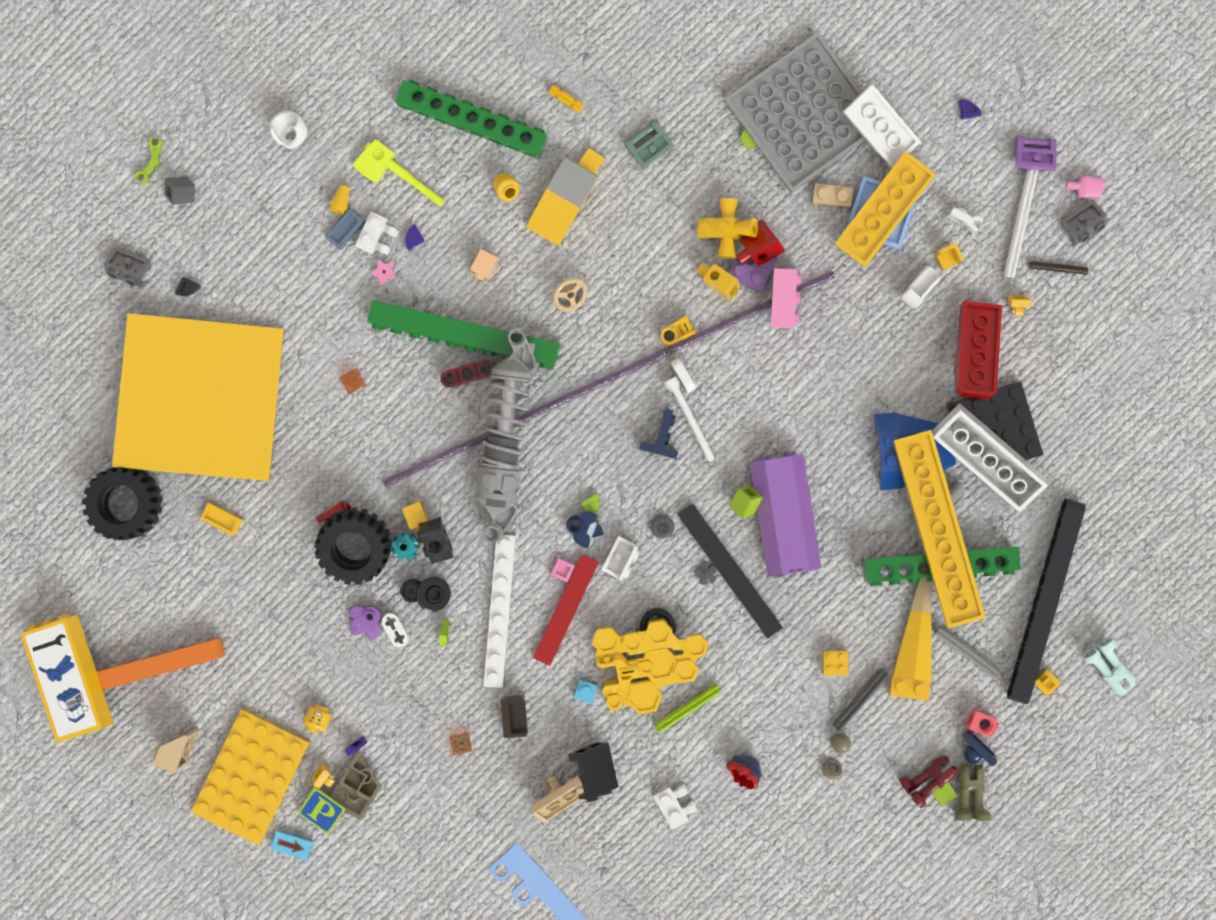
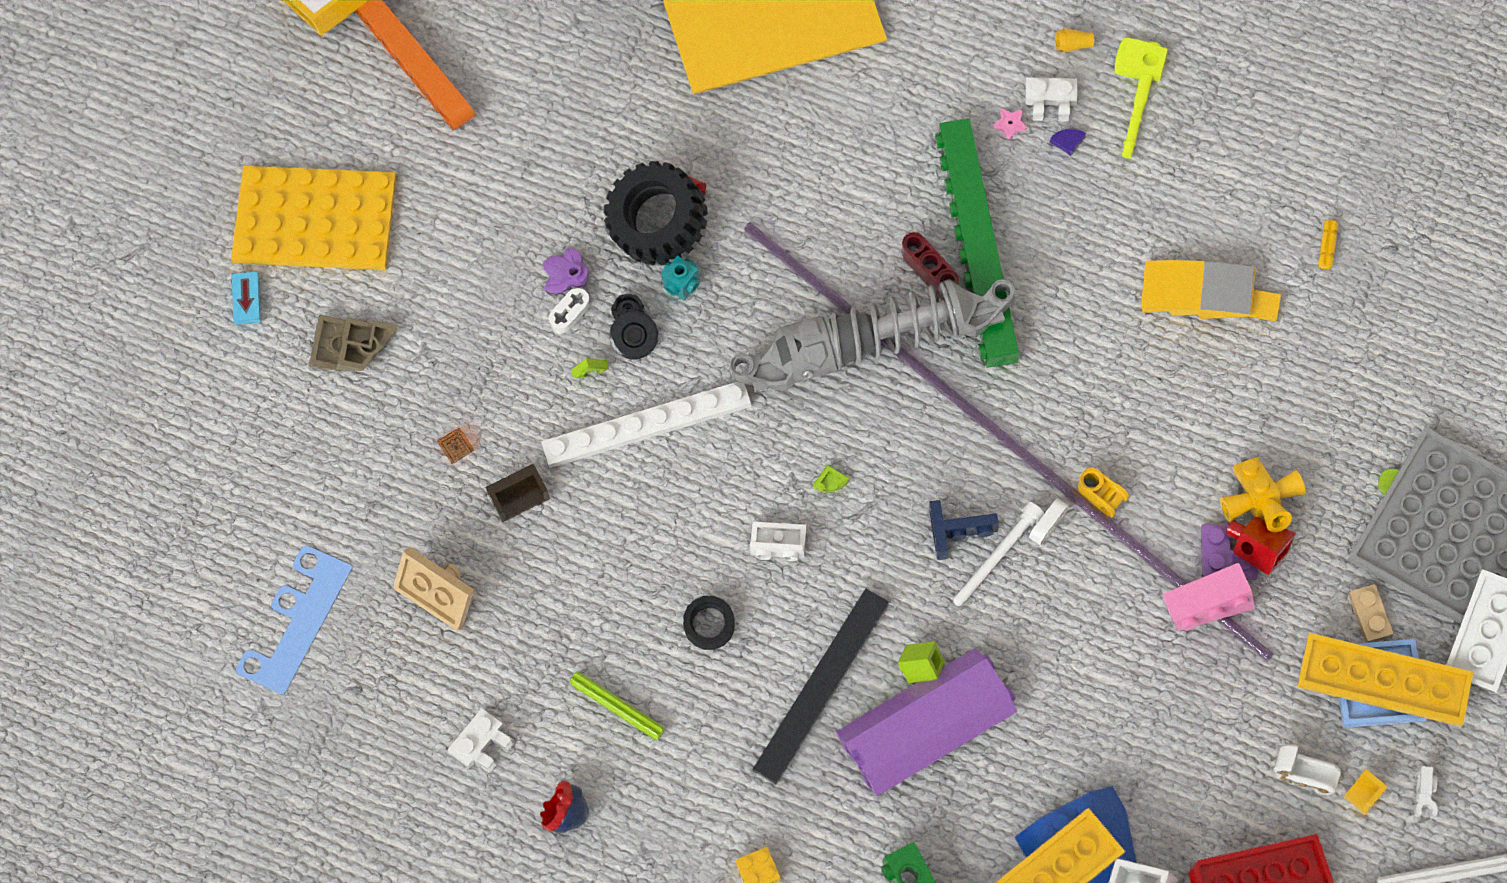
camera: 70 degrees right, 20 degrees down
tan slope [153,728,199,773] -> none
yellow tile [199,502,243,536] -> none
piece [297,787,347,835] -> none
yellow head [303,704,331,734] -> none
yellow tile [311,762,335,789] -> none
sand blue tile [325,208,365,250] -> none
clear orange plate [339,369,366,395] -> none
dark purple tile [345,737,367,757] -> none
green brick [395,80,548,160] -> none
yellow brick [402,501,429,532] -> none
black brick [417,517,454,564] -> none
light nougat brick [470,249,499,281] -> none
yellow head [492,173,520,202] -> none
red tile [533,554,599,666] -> none
bright pink tile [550,557,576,583] -> none
tan piece [552,277,588,312] -> none
dark blue plate [566,511,604,548] -> none
black panel [568,742,619,802] -> none
medium azure plate [574,679,598,704] -> none
yellow piece [592,619,709,714] -> none
sand green plate [623,119,674,169] -> none
dark grey piece [651,515,674,539] -> none
dark grey plant [695,563,717,585] -> none
yellow torso [696,263,741,303] -> none

